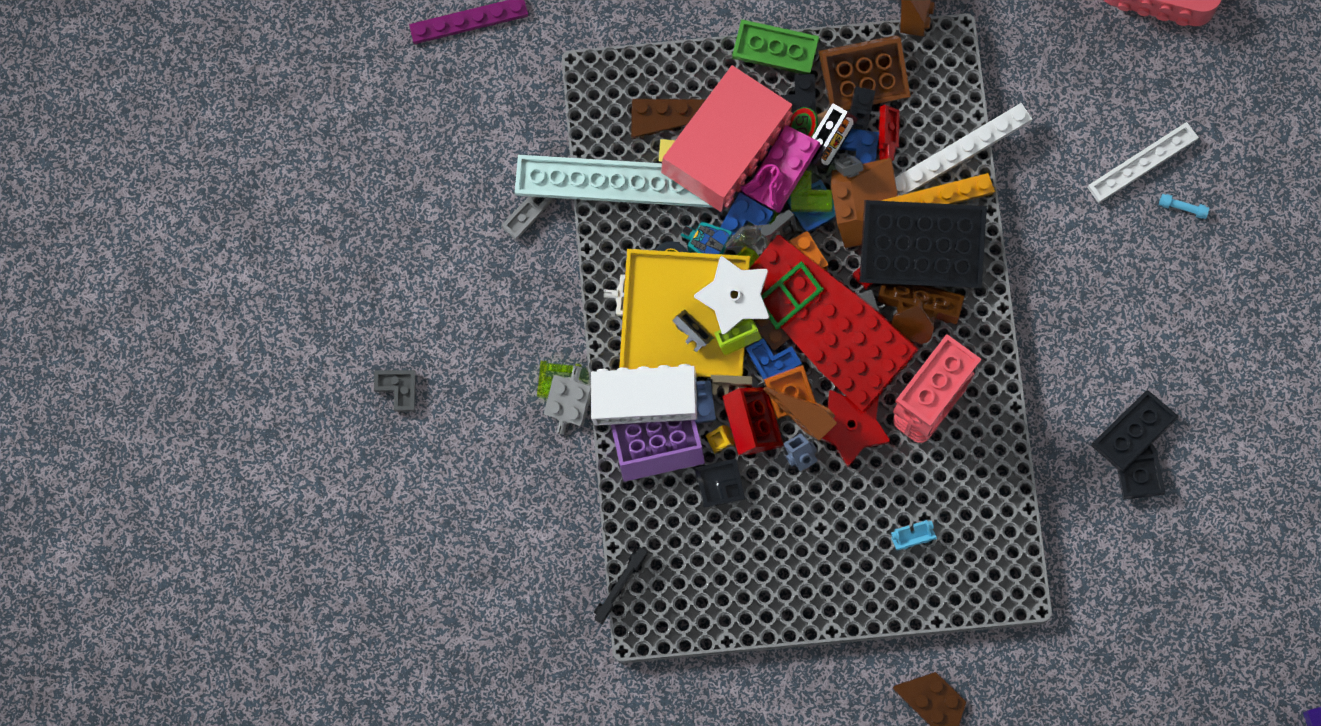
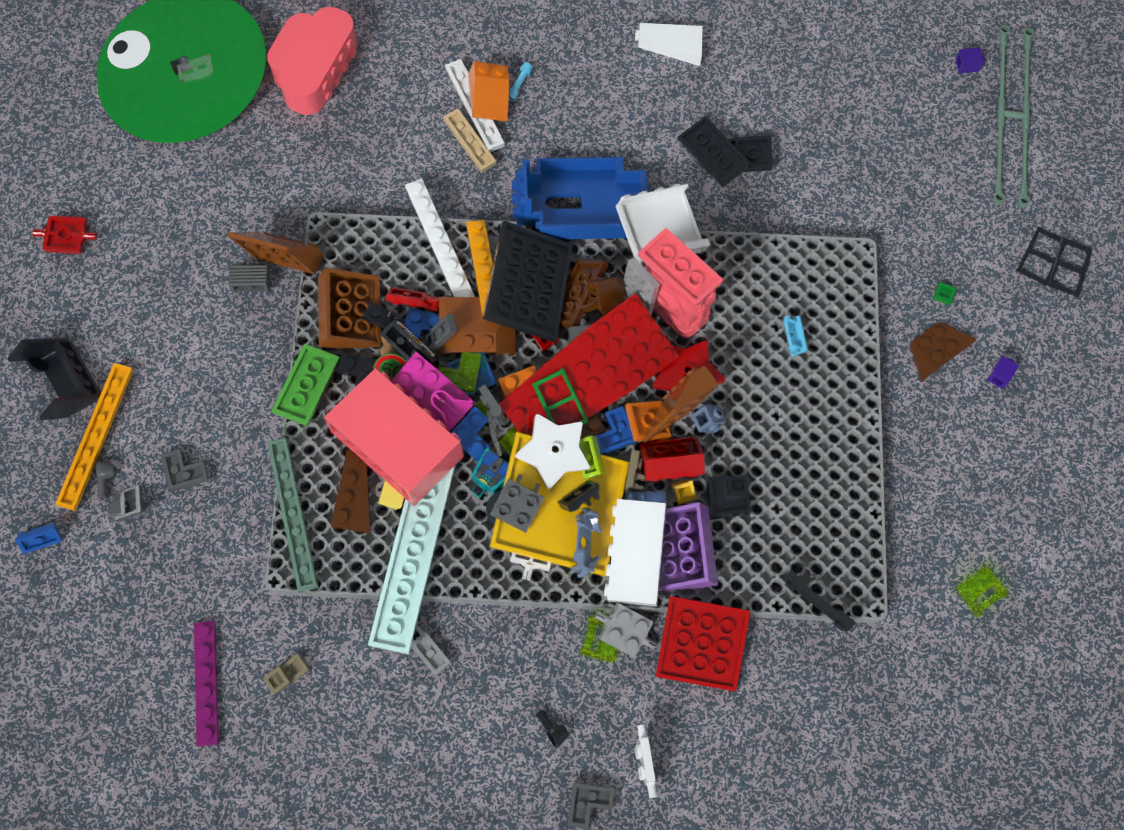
camera: 90 degrees left, 5 degrees down
none -> dark tan slope [263,653,311,695]
none -> sand green tile [267,437,319,593]
none -> tan plate [443,109,497,173]
none -> orange slope [468,61,509,122]
none -> dark grey plate [490,474,544,533]
none -> blue panel [512,157,648,239]
none -> black bar [535,710,569,748]
none -> sand blue piece [571,508,602,578]
none -> white panel [616,184,710,266]
none -> light grey plate [622,257,660,315]
none -> white plate [634,725,658,798]
none -> white slope [635,23,702,65]
none -> red plate [655,595,750,692]
none -> green tile [933,281,957,306]

